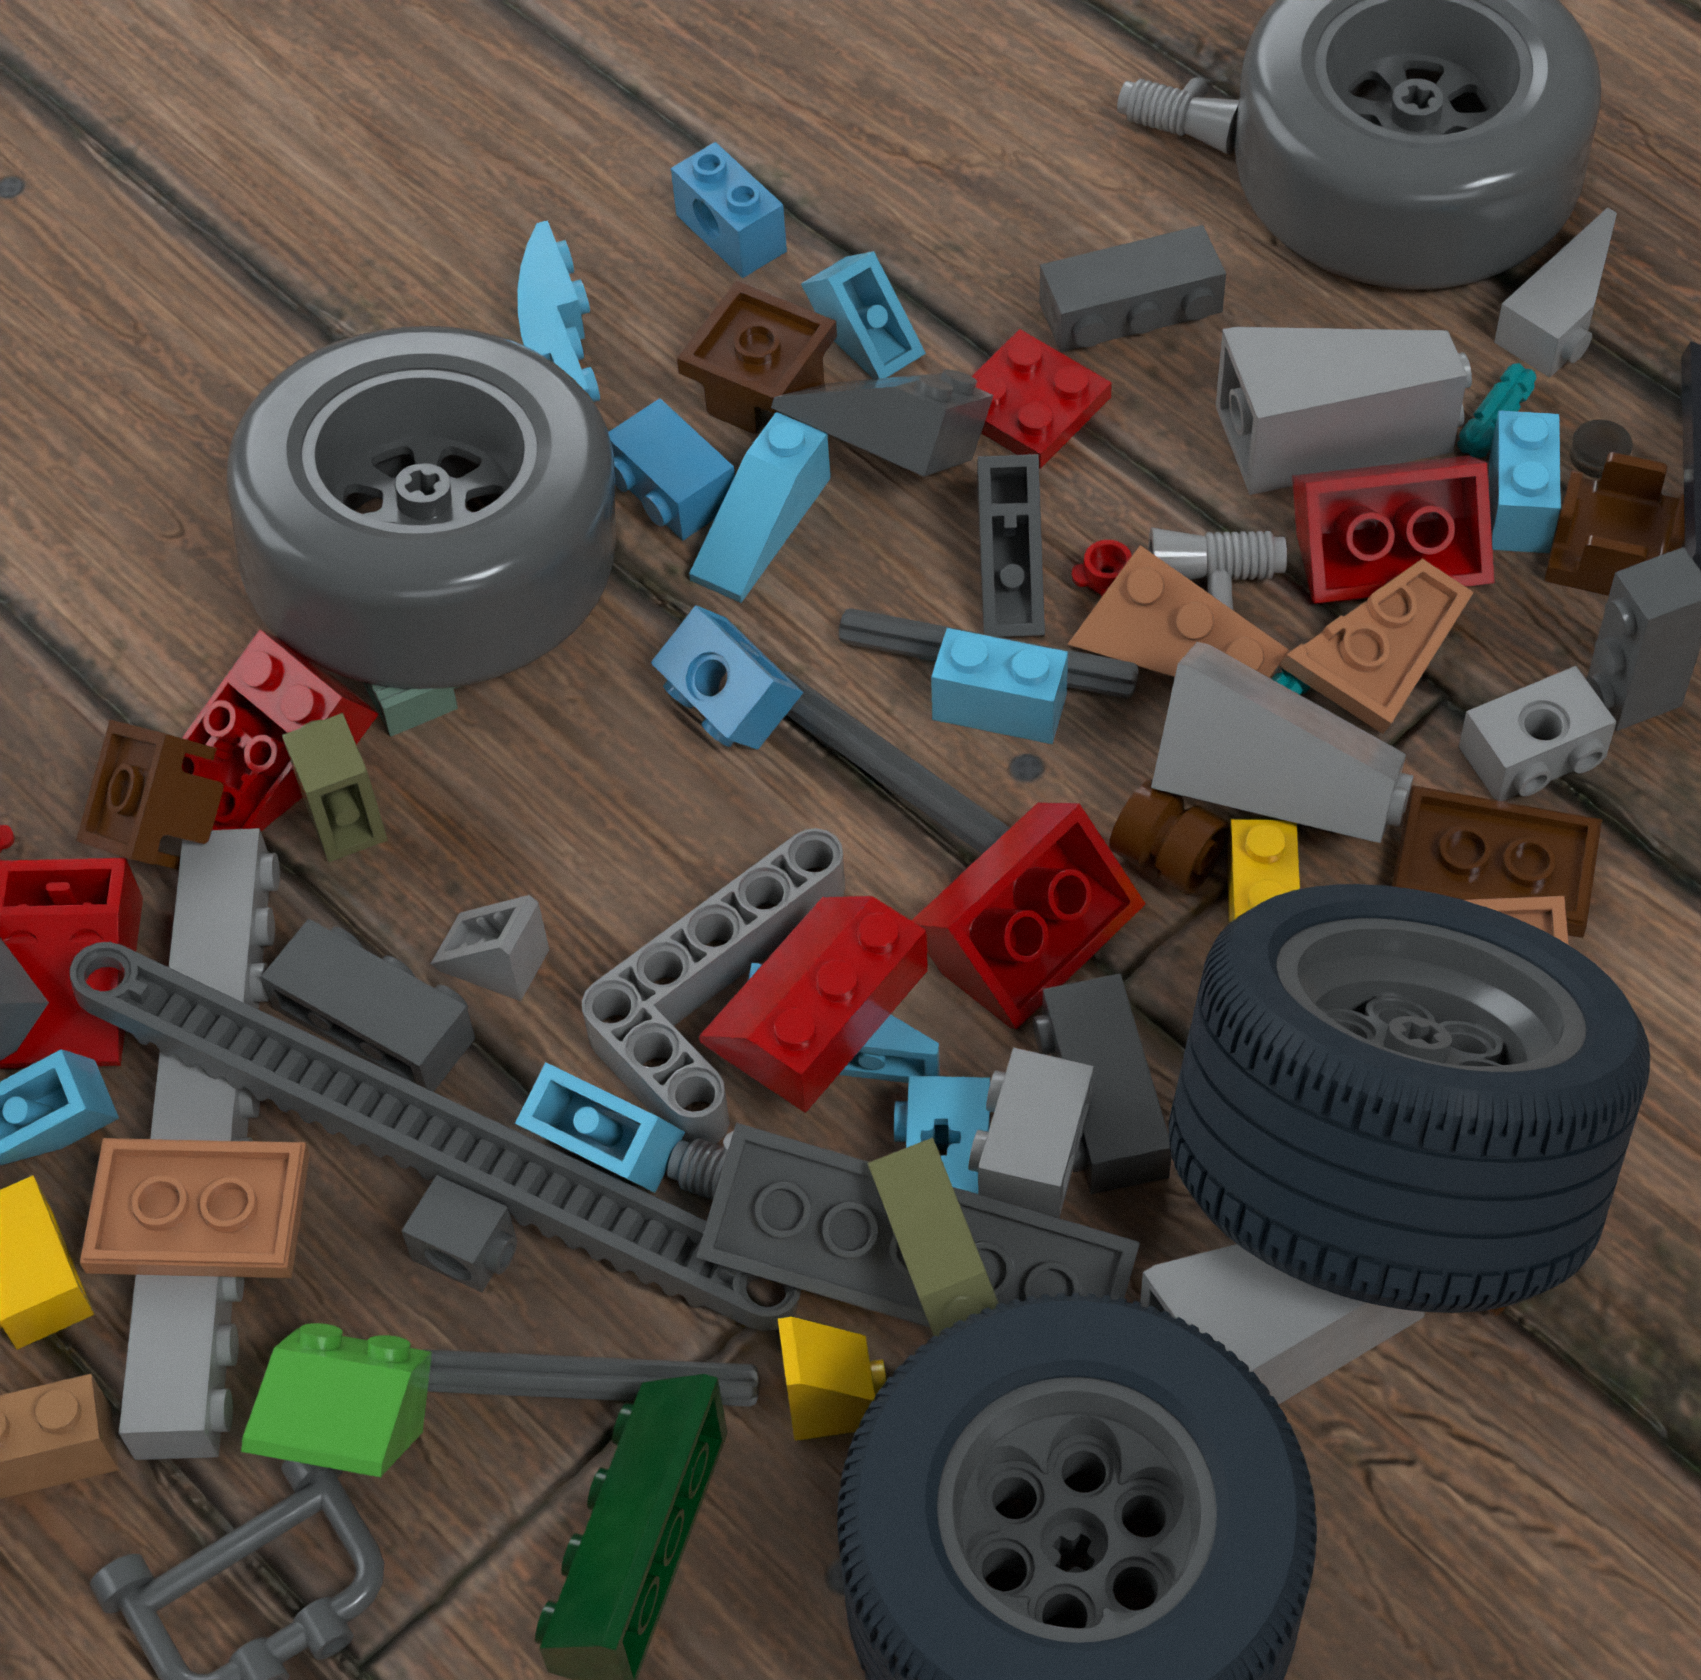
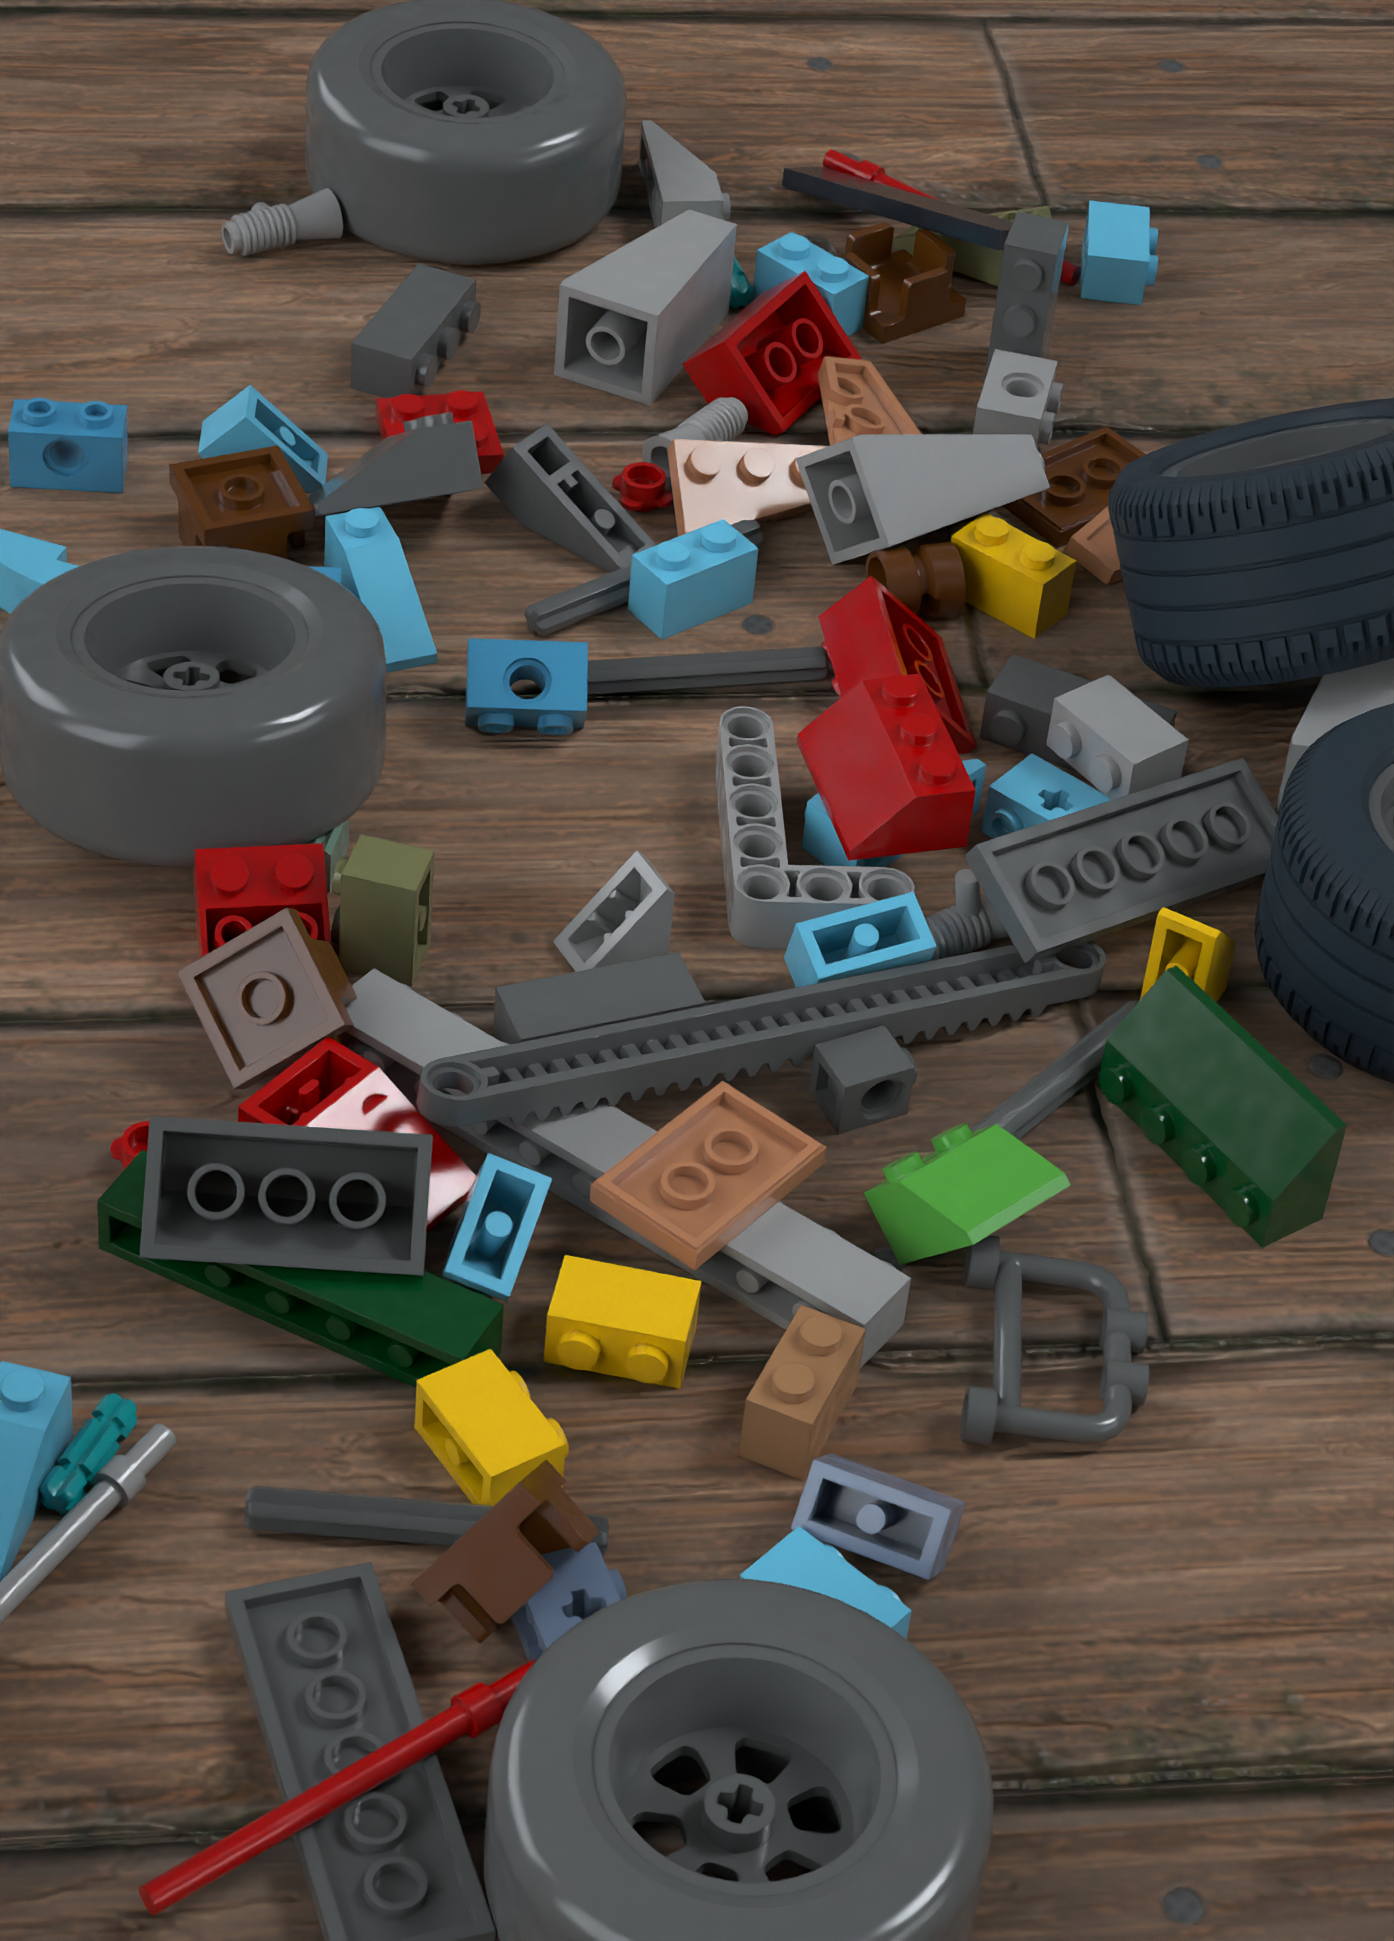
camera: 60 degrees left, 15 degrees down
olive slope [868,1137,999,1337] -> none

